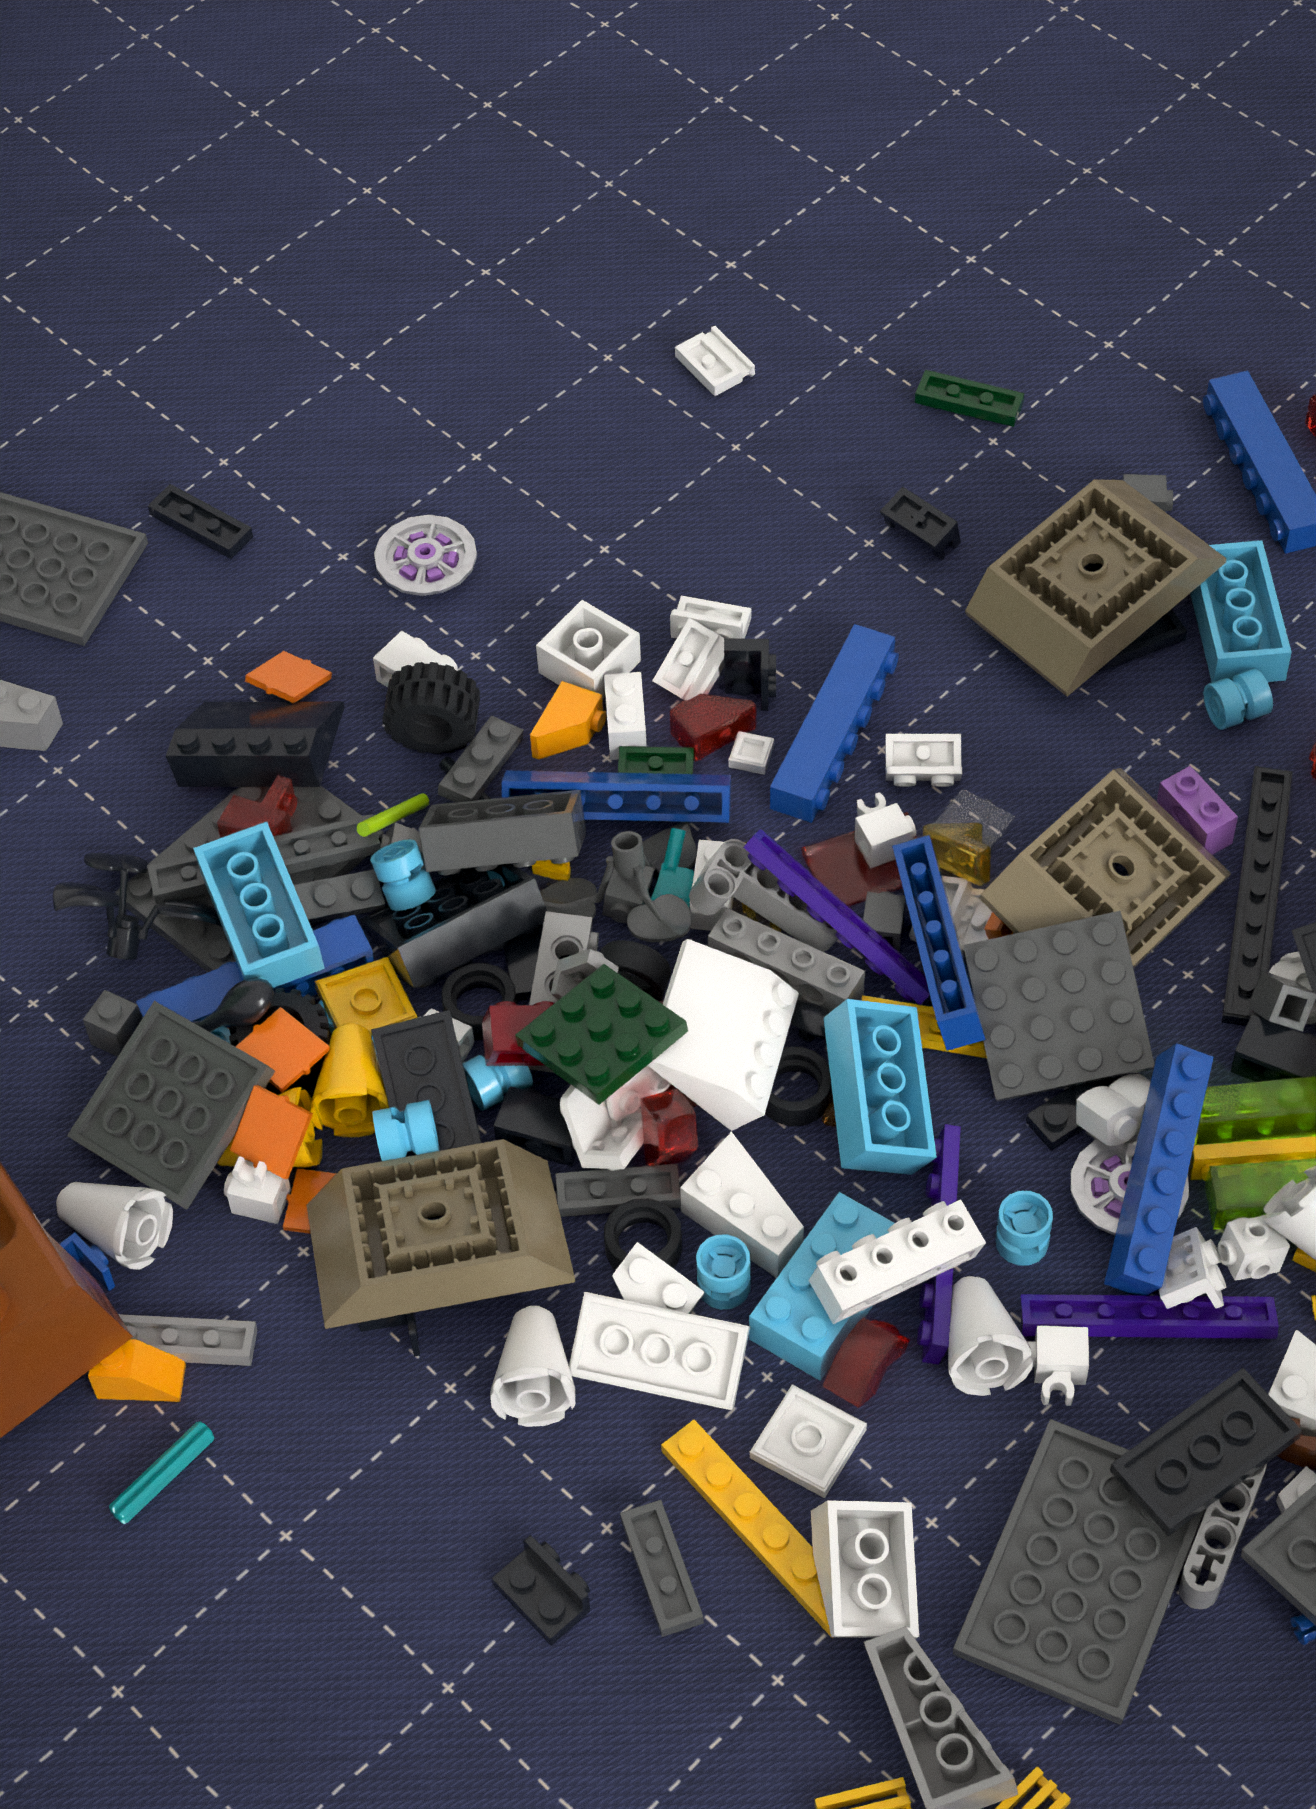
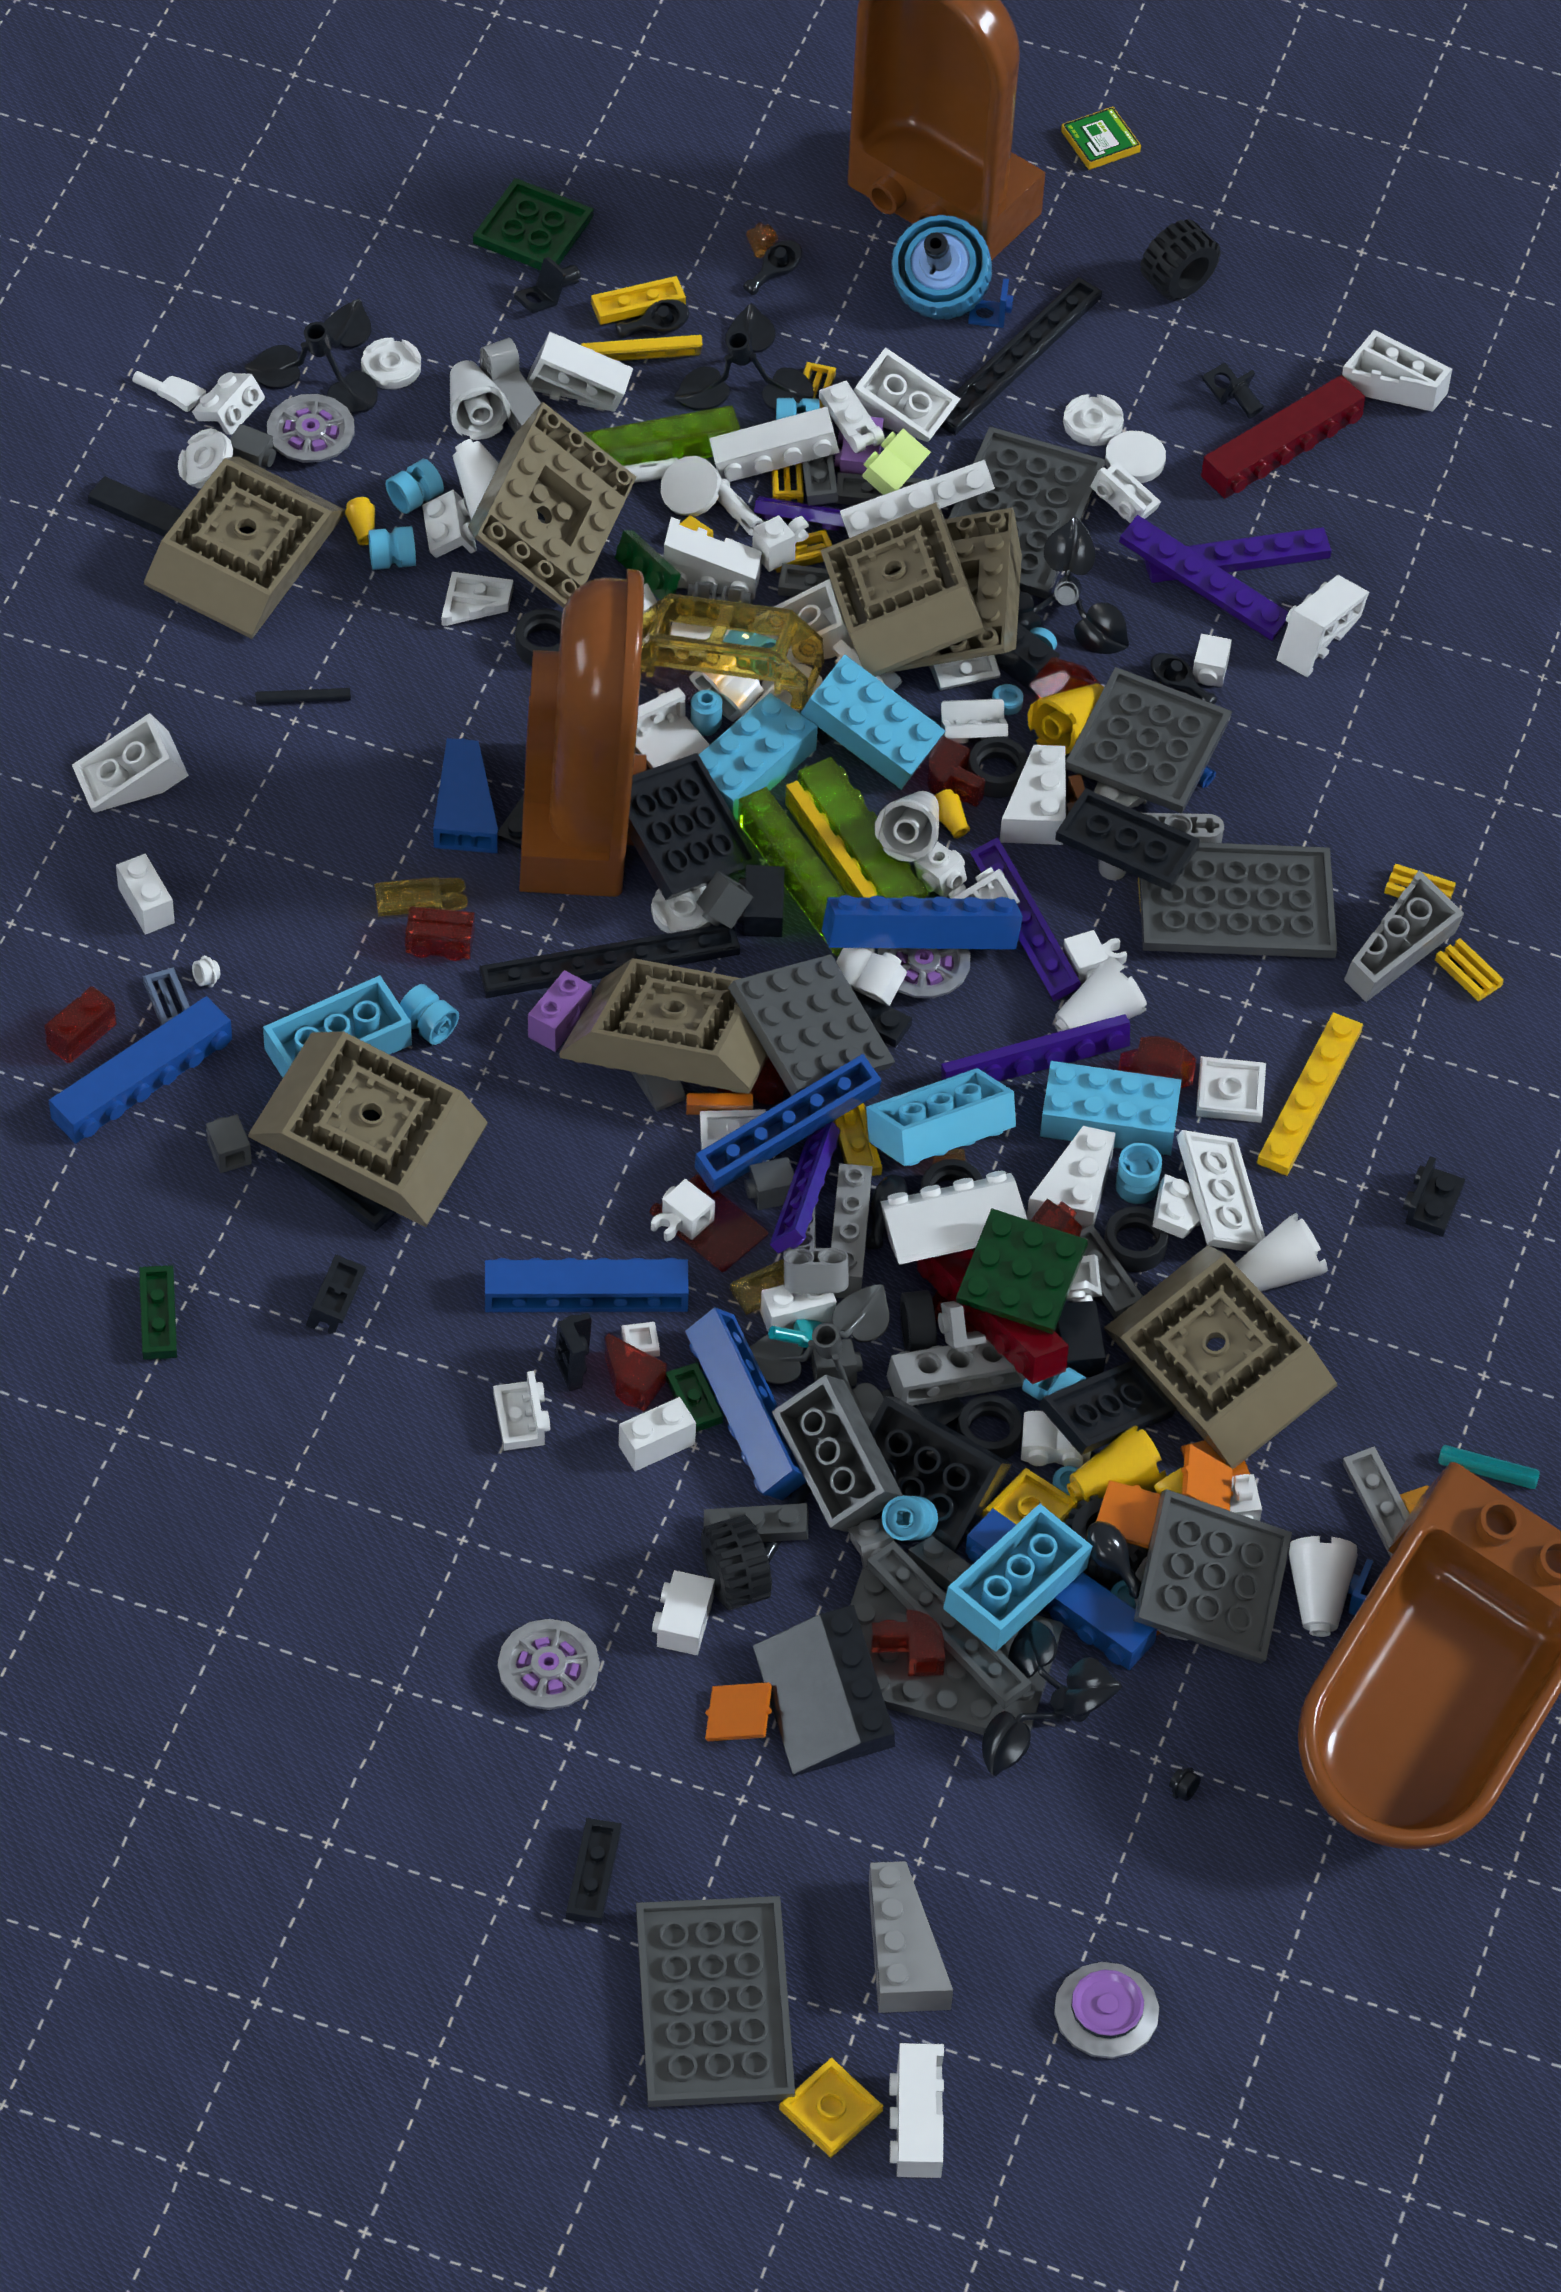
camera: 120 degrees left, 0 degrees up
dark grey brick [83,990,142,1057] -> none
lime bar [357,793,429,837] -> none
medium azure wheel [372,1100,439,1161] -> none
light orange slope [530,681,606,759] -> none
white brick [536,600,641,700] -> none
dark grey plate [620,1500,704,1637] -> none
white plate [652,618,724,709] -> none
white plate [675,326,755,396] -> none
white brick [809,1200,986,1324] -> none
white slope [811,1500,919,1638] -> none
white bracket [885,734,962,787] -> none
clear yellow slope [923,823,991,886] -> none
clear piece [926,788,1015,865] -> none
medium azure wheel [995,1191,1053,1266] -> none

